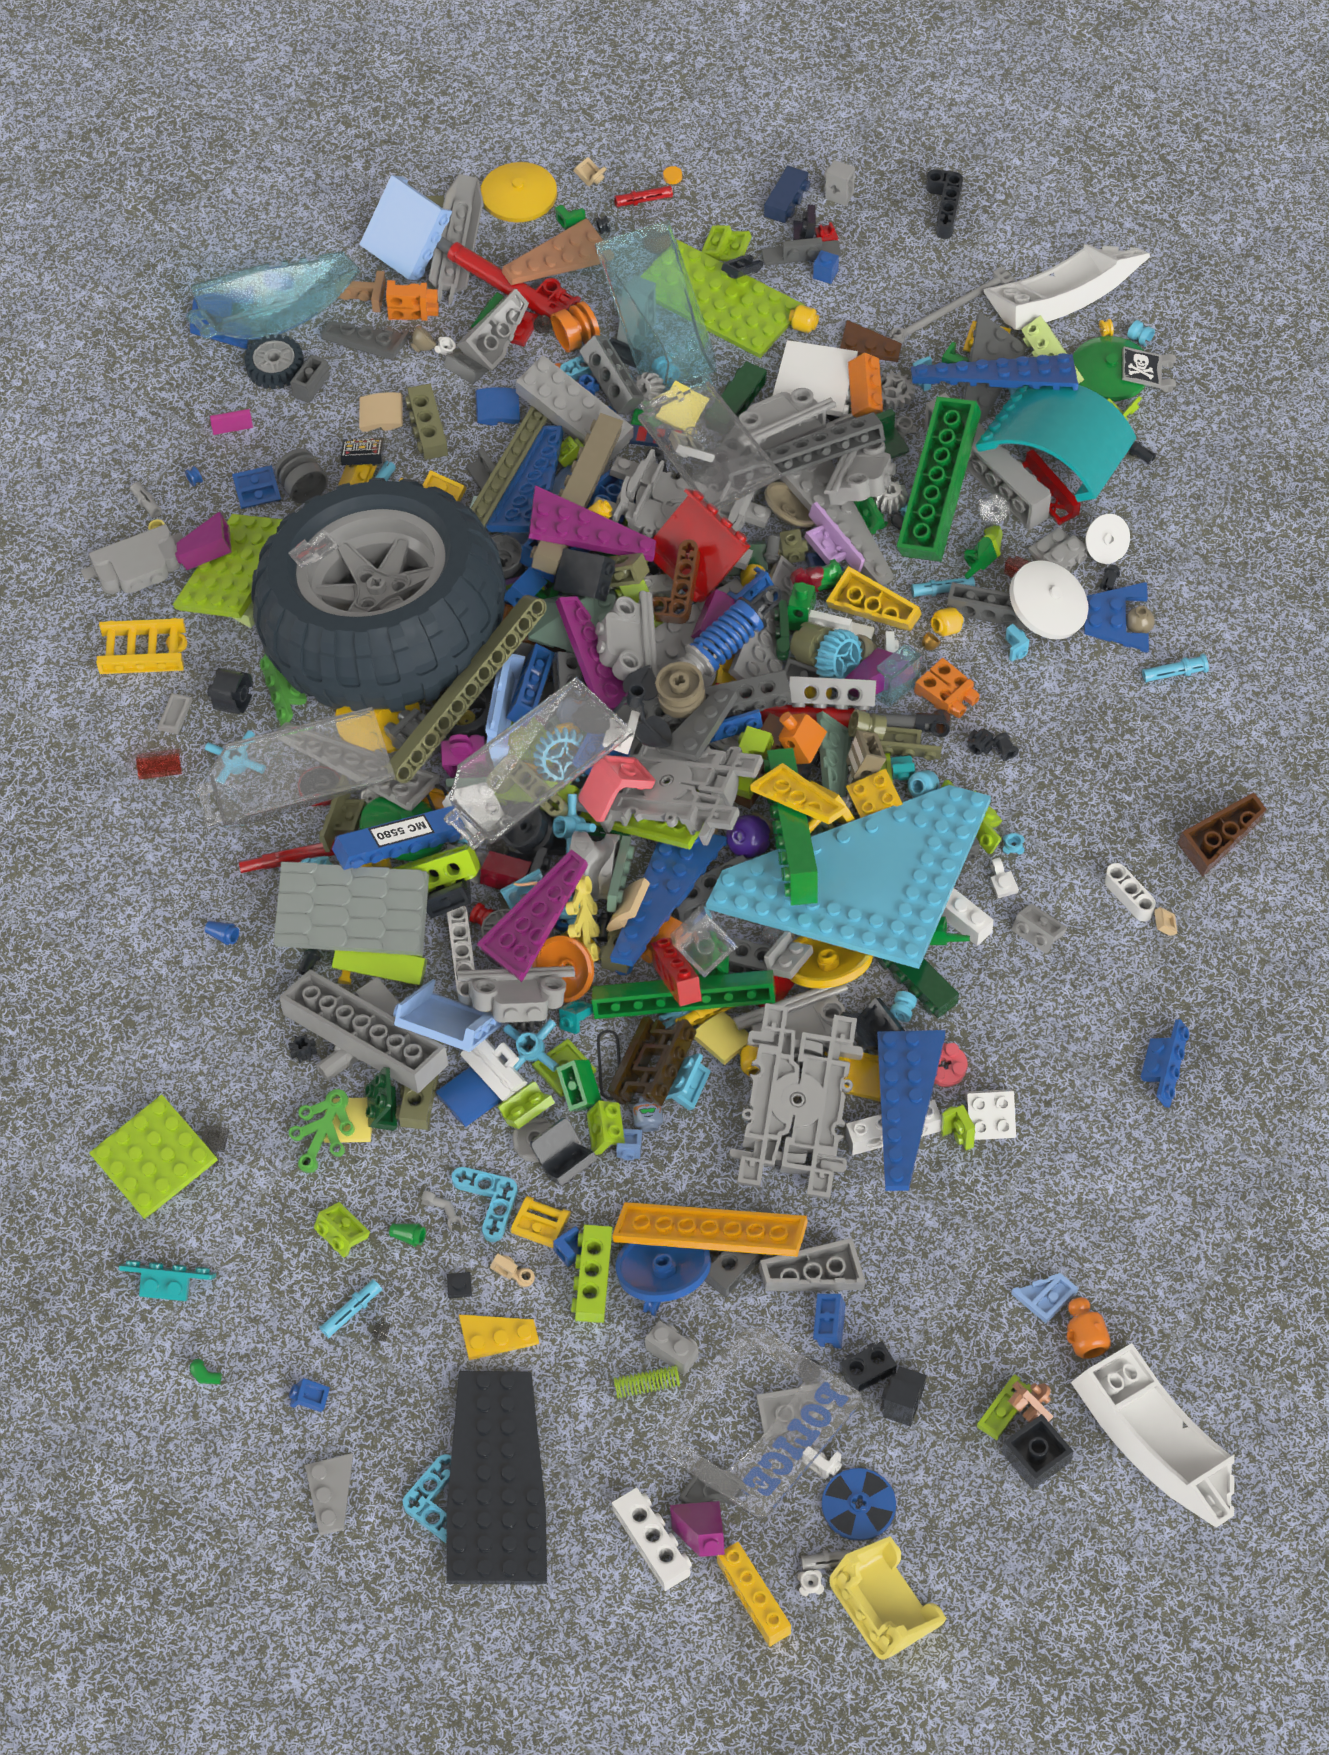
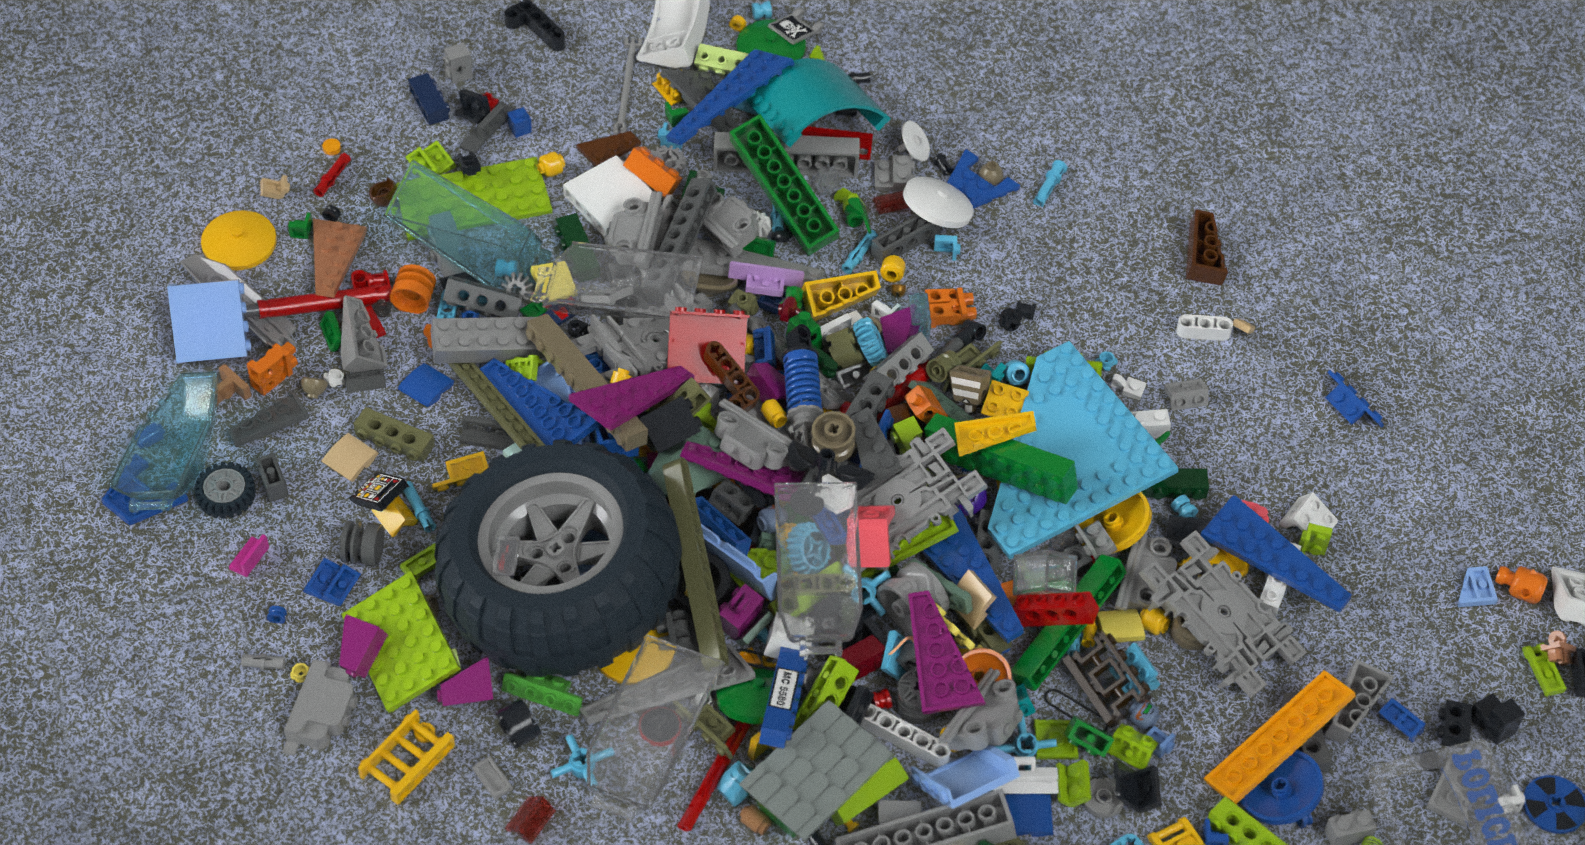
camera: 55 degrees left, 5 degrees down
none -> magenta slope [437,657,494,706]
none -> yellow brick [760,399,787,428]

